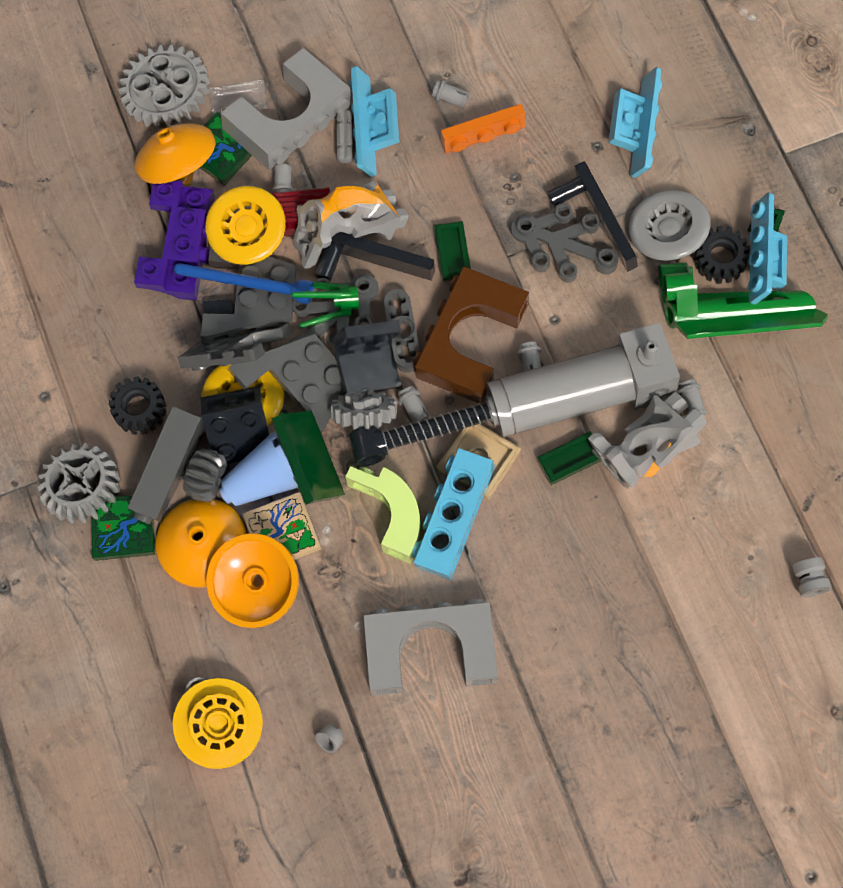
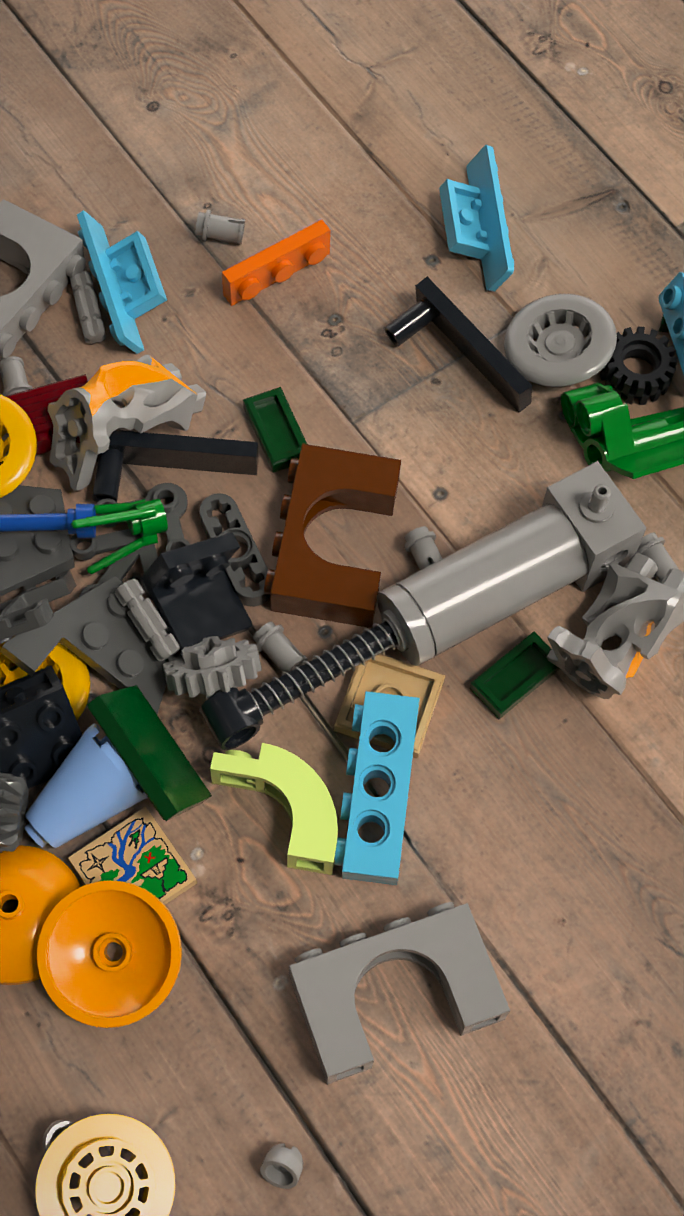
camera: 25 degrees left, 5 degrees down
dark grey plant [511,204,619,283] -> none
none -> light grey axle [115,579,180,661]

